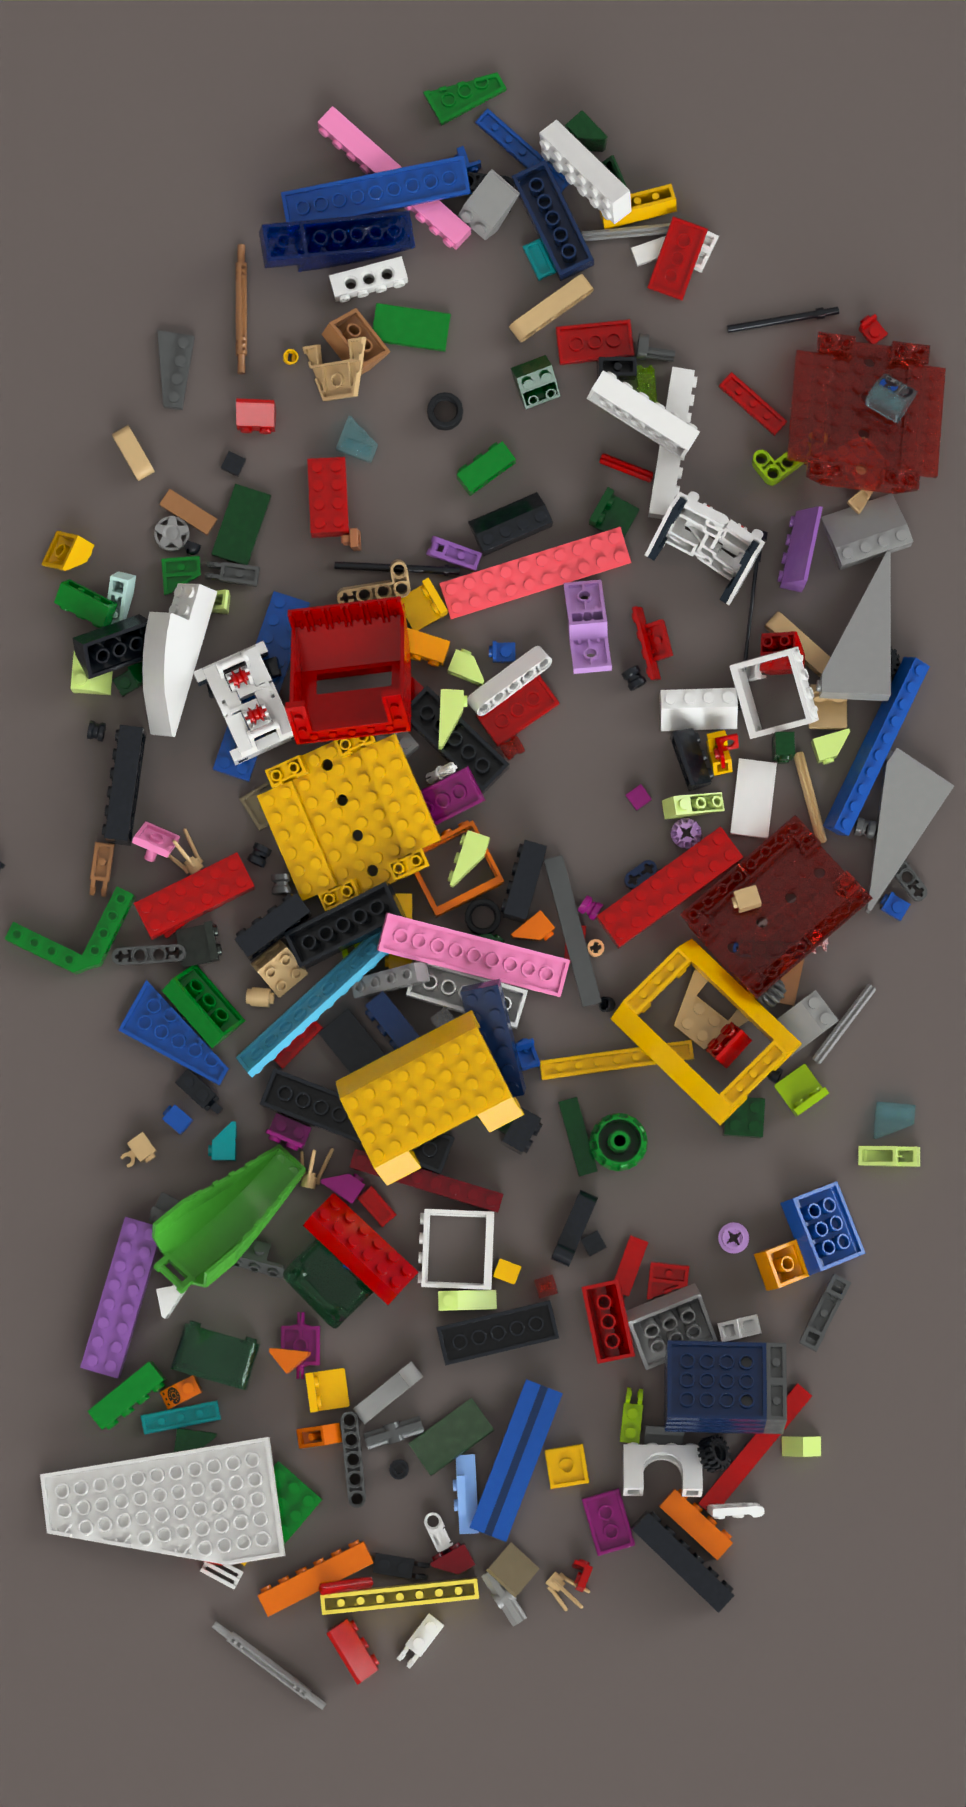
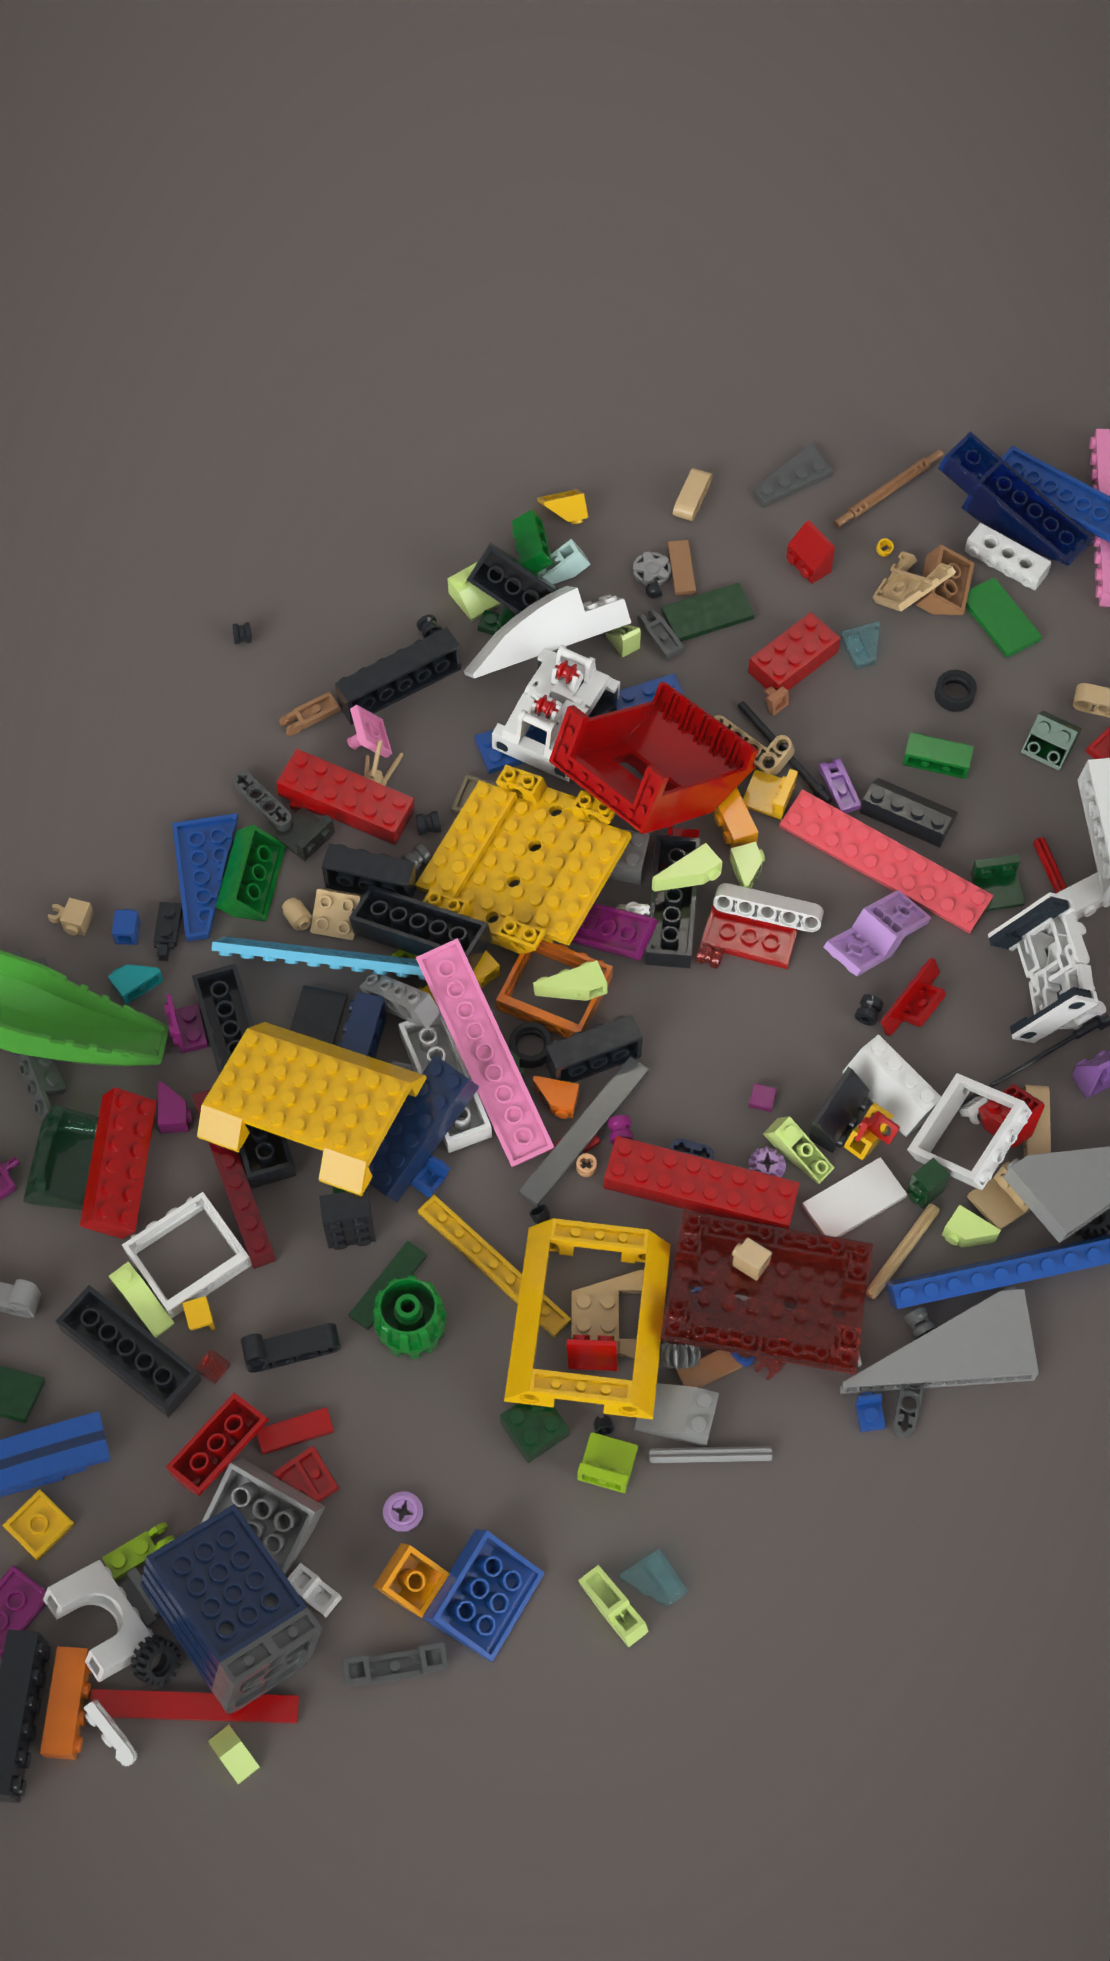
camera: 55 degrees right, 20 degrees down
green brick [5,886,136,975] -> none
green wing [161,556,201,595] -> none
black tile [221,451,246,477] -> none
red tile [274,1021,323,1069] -> none
tan plant [300,1148,334,1189] -> none
red tile [357,1186,397,1228] -> none
blue bracket [489,641,515,663] -> none
black tile [581,1230,607,1257] -> none

